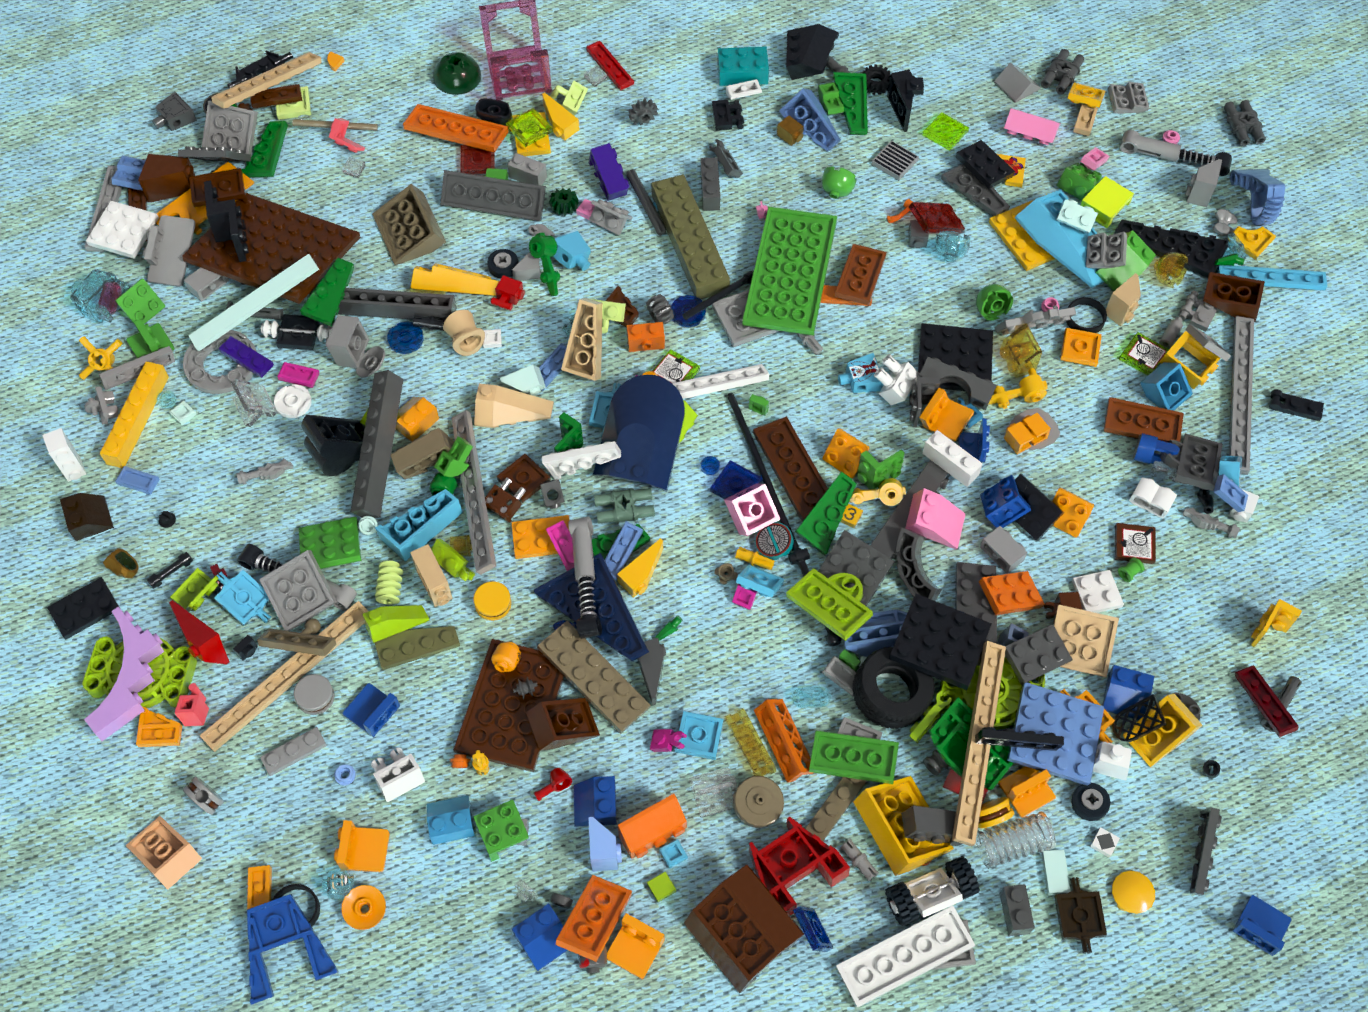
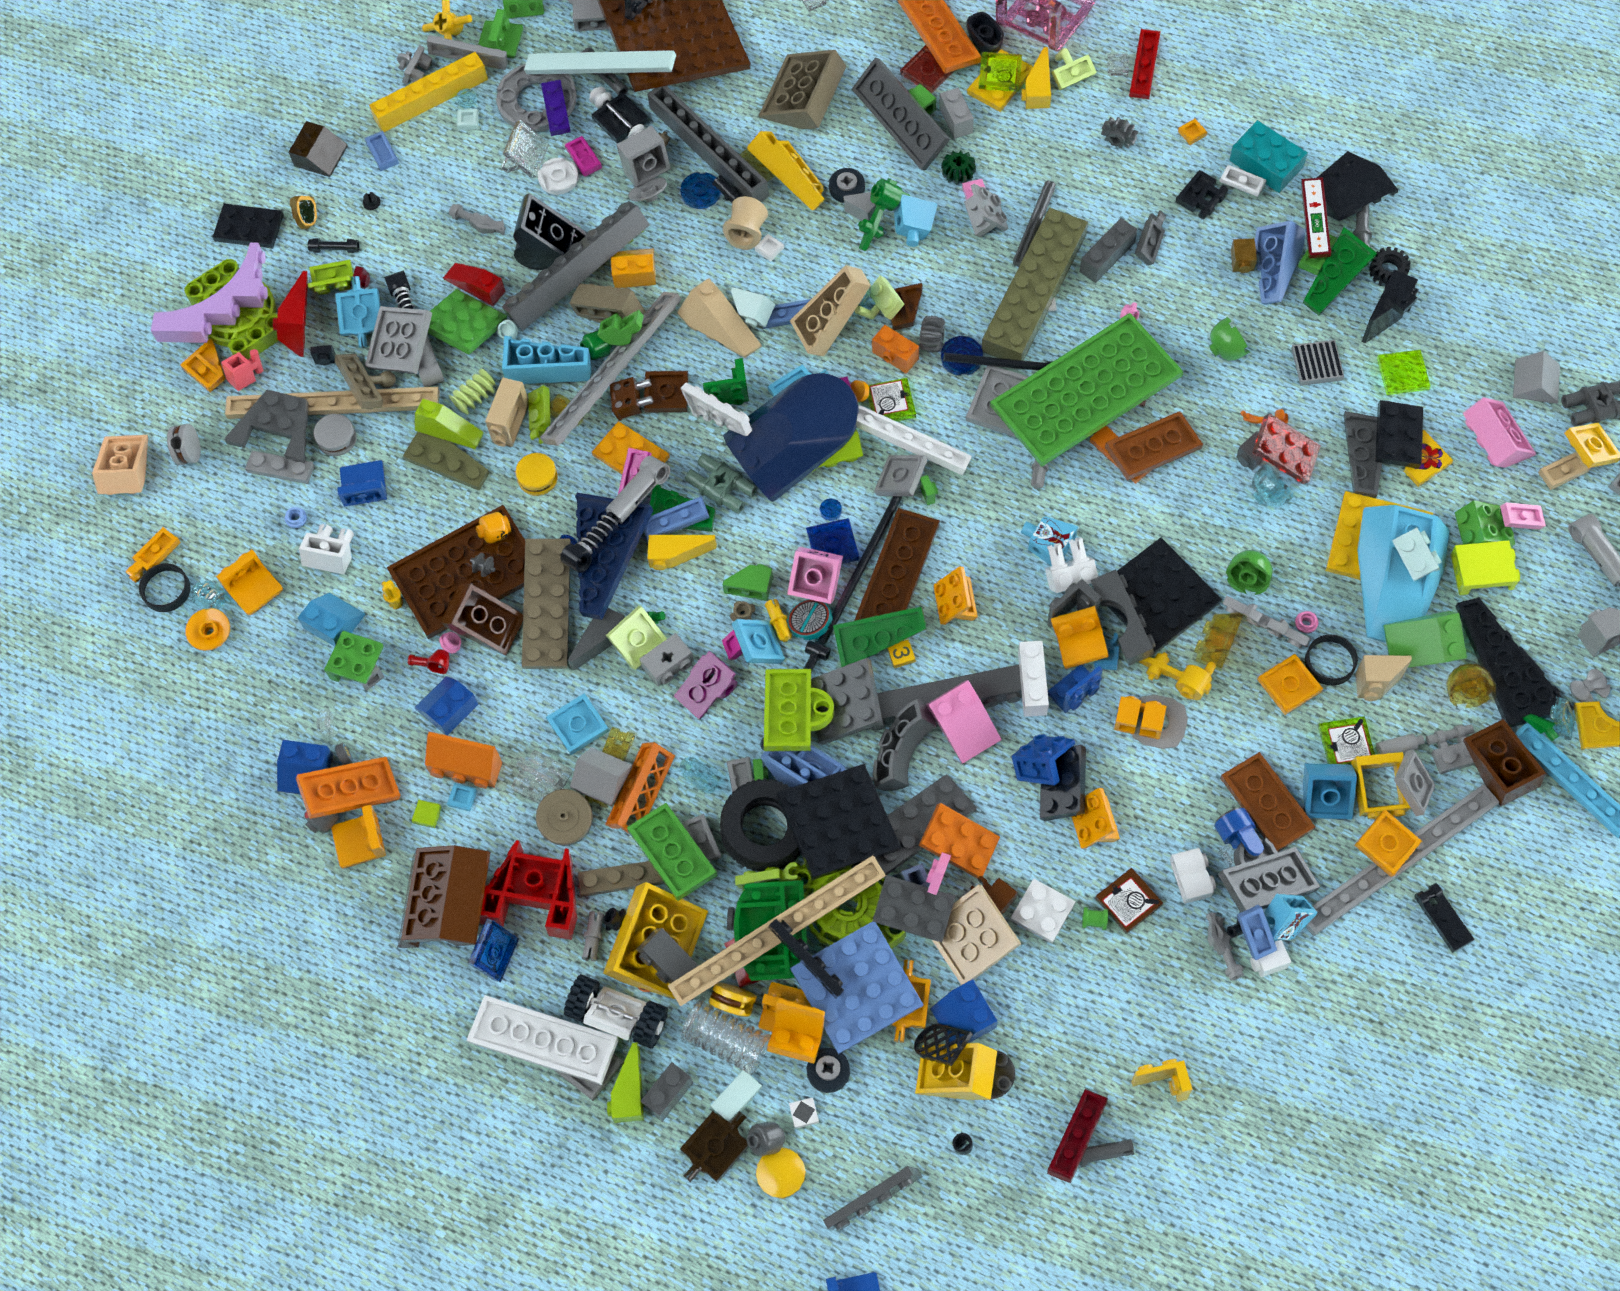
camera: 50 degrees right, 5 degrees up
white brick [42,428,86,482] -> none
blue wing [247,894,339,1005] -> none
green wing [300,258,354,327] -> none
orange plate [449,754,471,768] -> none
red brick [491,275,525,311] -> none
light grey arm [528,224,555,237] -> none
dark grey brick [539,479,565,509] -> none
dark purple wedge [588,143,629,201] -> none
light blue slope [588,817,622,872] -> none
dark pink plate [650,729,687,752] -> none
yellow piece [849,478,906,506] -> none
bright green bracket [857,450,905,489] -> none
light grey brick [980,526,1027,574] -> none
light grey slope [1086,232,1127,268] -> none
white torso [1093,742,1132,781] -> none
none -> dark grey wing [225,389,309,463]
none -> bright pink plate [439,632,461,653]
none -> red slope [443,263,506,307]
none -> light grey slope [570,747,633,806]
none -> black plate [603,908,626,931]
none -> yellowish green plate [606,606,667,670]
none -> lime slope [607,1042,644,1123]
none -> light grey brick [639,633,694,687]
none -> piece [673,651,737,720]
none -> bright green slope [722,564,773,601]
none -> dark grey head [747,1121,785,1156]
none -> light orange bracket [767,999,825,1064]
none -> light grey tile [874,455,928,496]
none -> bright pink plate [926,852,951,895]
none -> light orange tile [1178,119,1207,145]
none -> tile [1301,177,1331,258]
none -> light orange plate [1354,810,1422,877]

